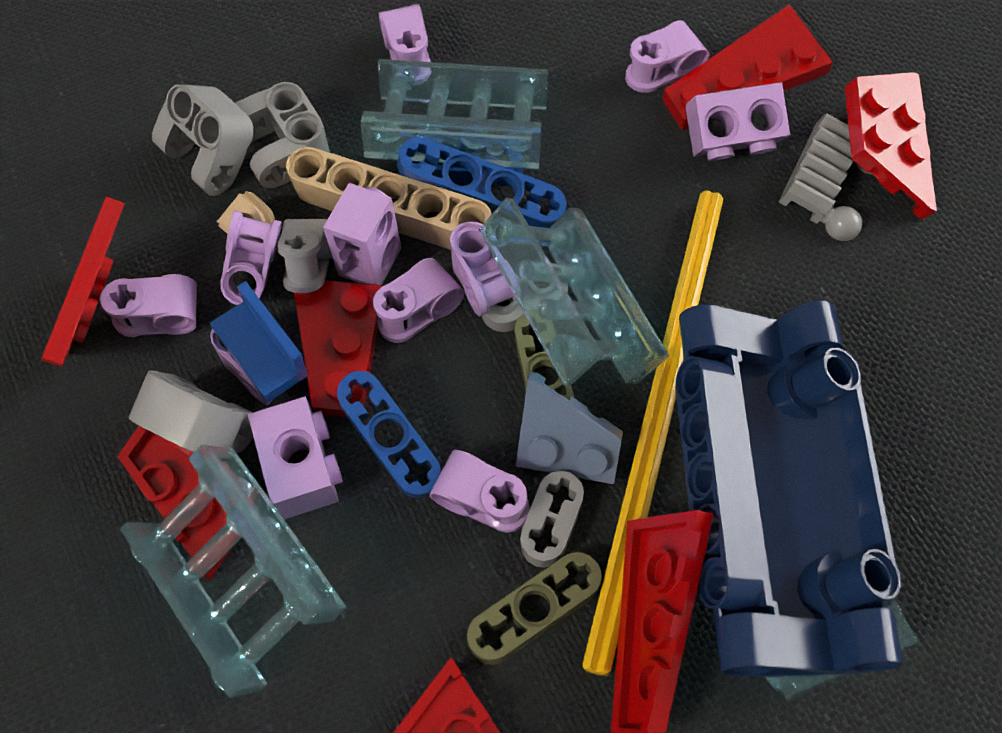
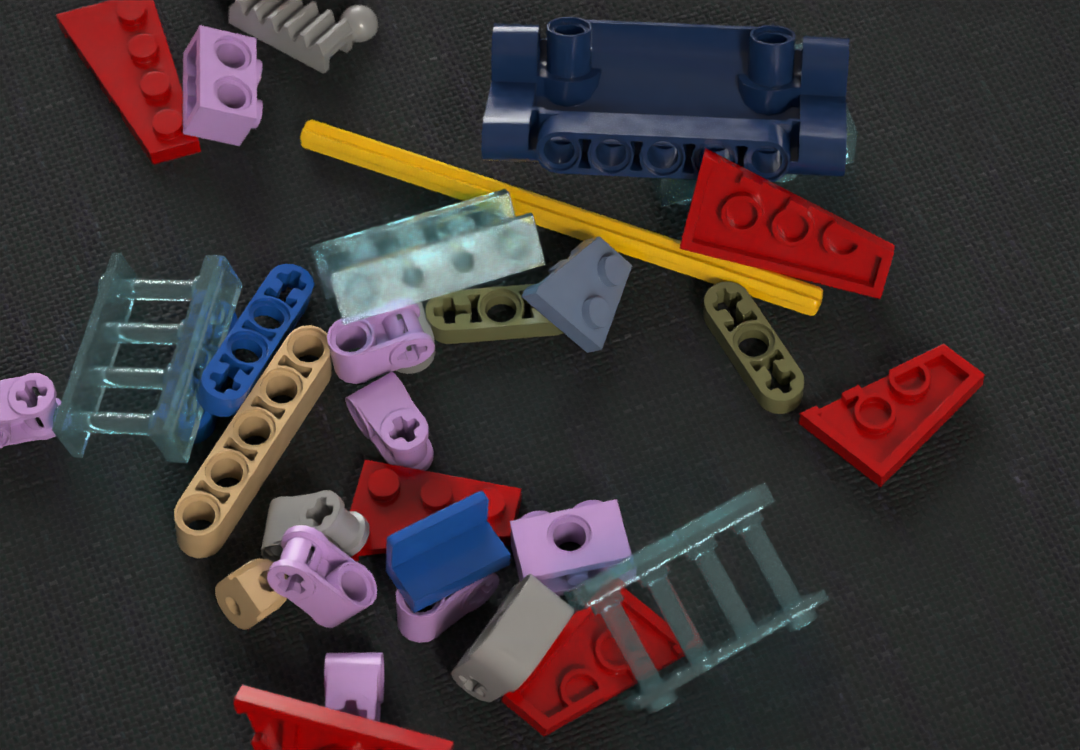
camera: 85 degrees left, 5 degrees down
light grey piece [152,84,253,196] -> none
light grey piece [235,82,330,188] -> none
lavender brick [323,183,402,285] -> none
blue beam [337,371,441,498] -> none
lavender piece [429,450,530,533] -> none
light grey beam [520,471,584,568] -> none
lavender piece [625,20,709,93] -> none

